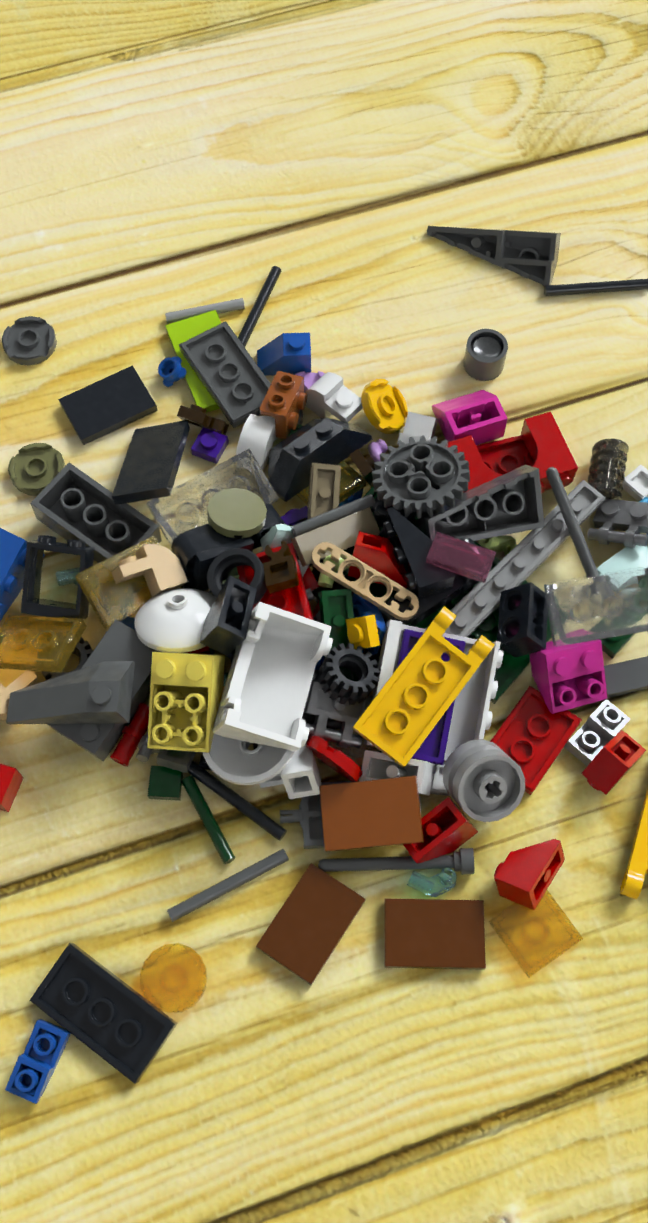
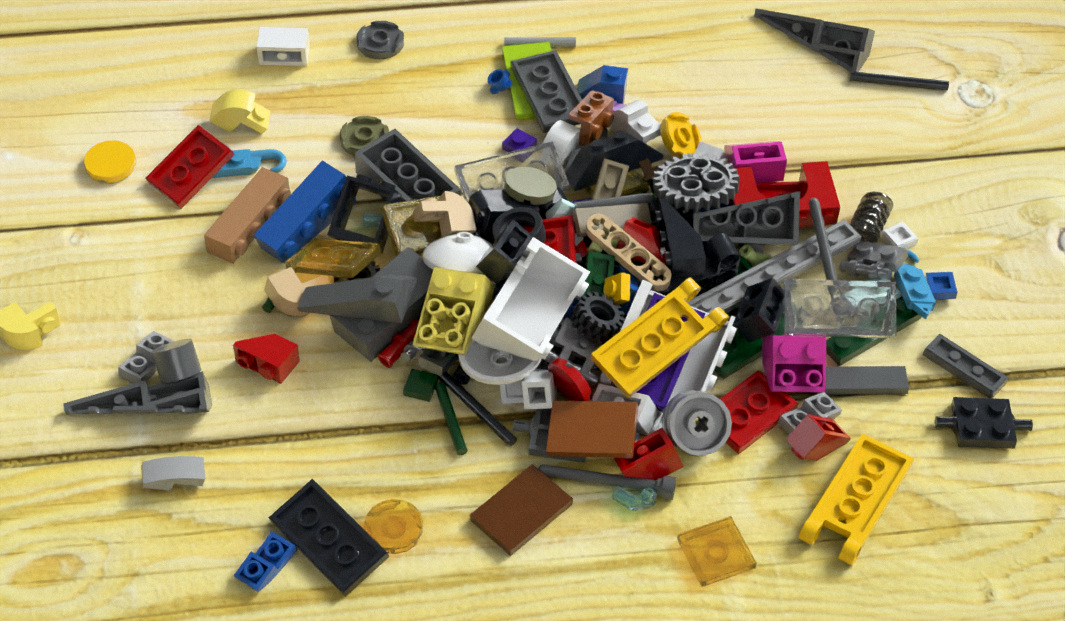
camera: 10 degrees right, 15 degrees down
black tile [58,365,158,445] -> none
black tile [112,420,190,505] -> none
dark grey bar [167,849,289,922] -> none
dark brown plate [177,404,229,435] -> none
black bar [238,266,281,347] -> none
dark brown plate [263,540,299,594] -> none
reddish brown tile [385,898,486,970] -> none
clear pink tile [426,532,496,583] -> none
dark grey piece [464,329,508,381] -> none
red slope [494,839,565,910] -> none

